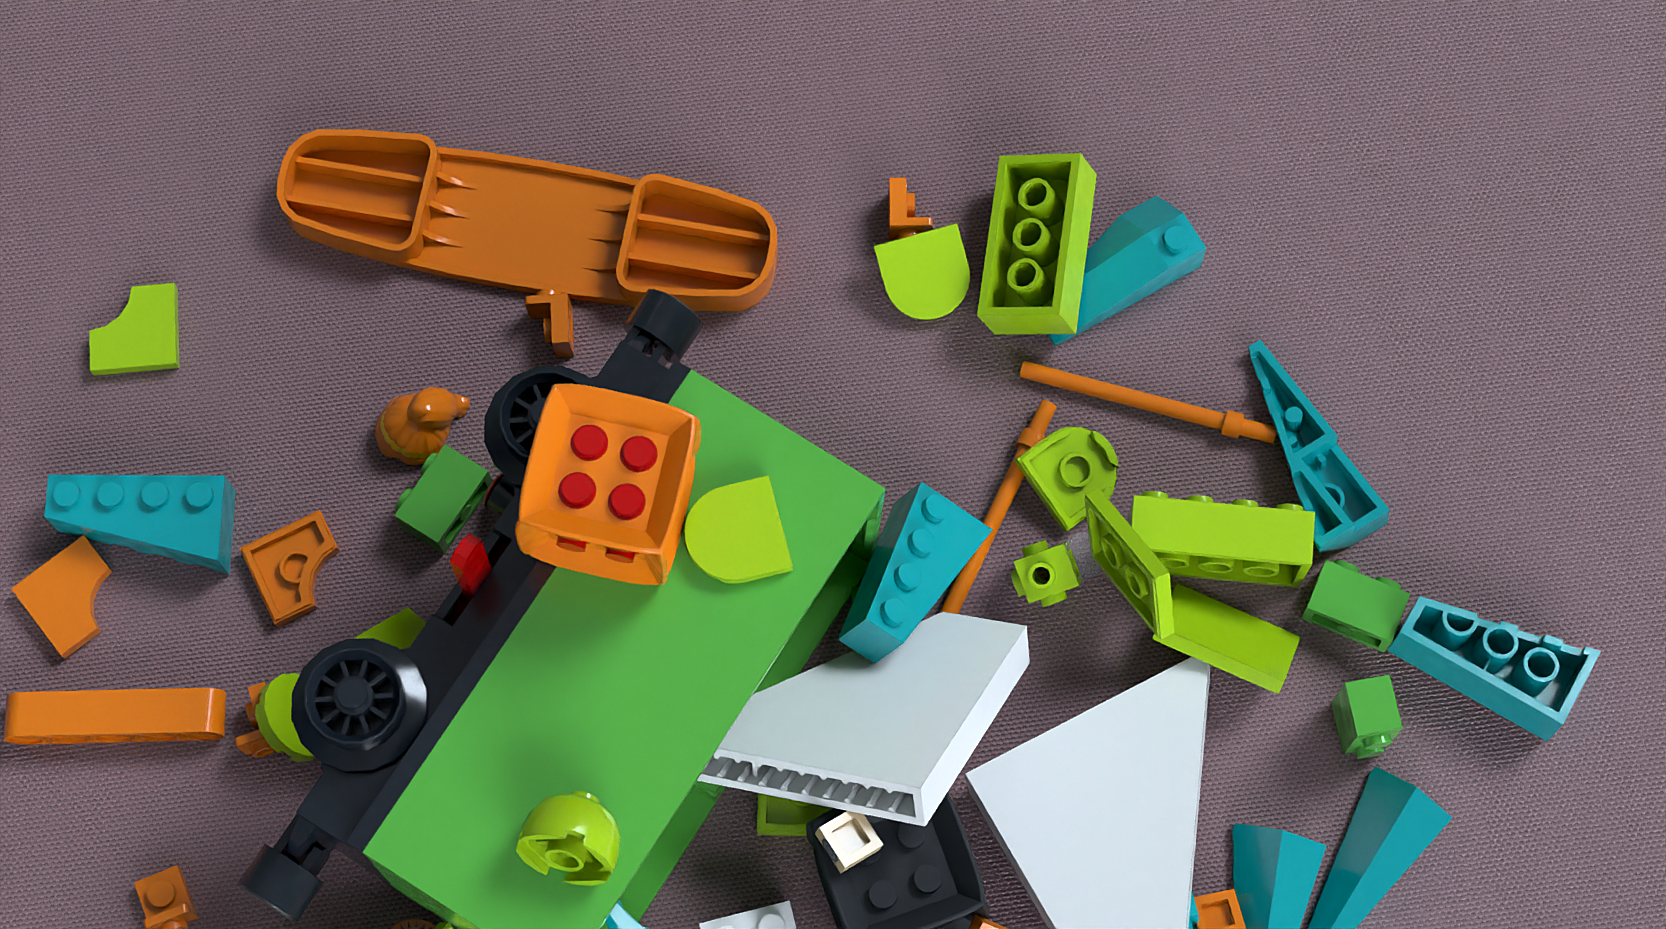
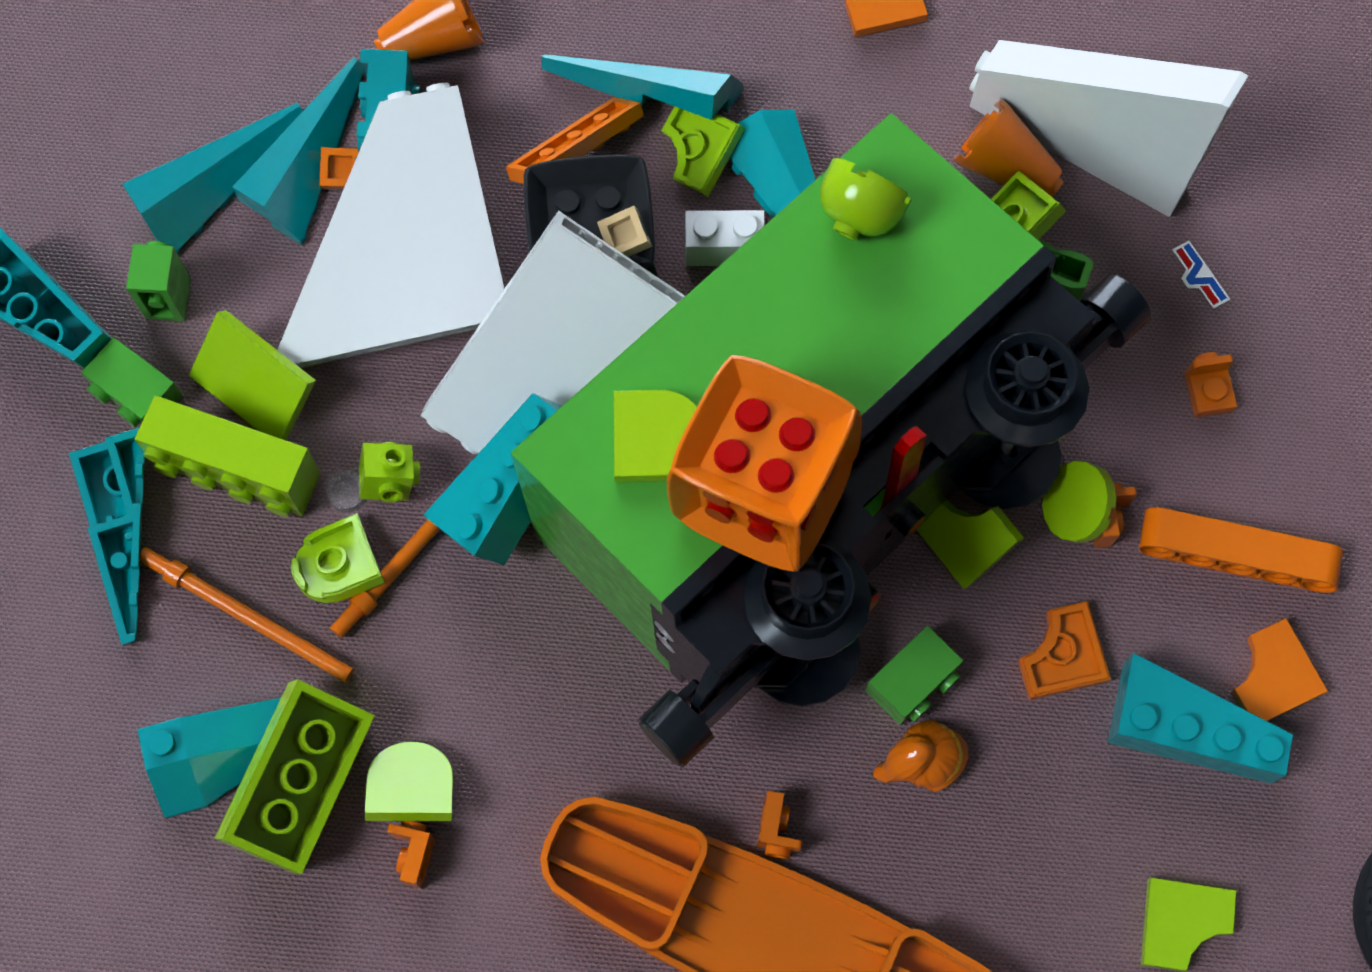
camera: 170 degrees left, 0 degrees up
lime tile [1084,488,1175,639] -> none

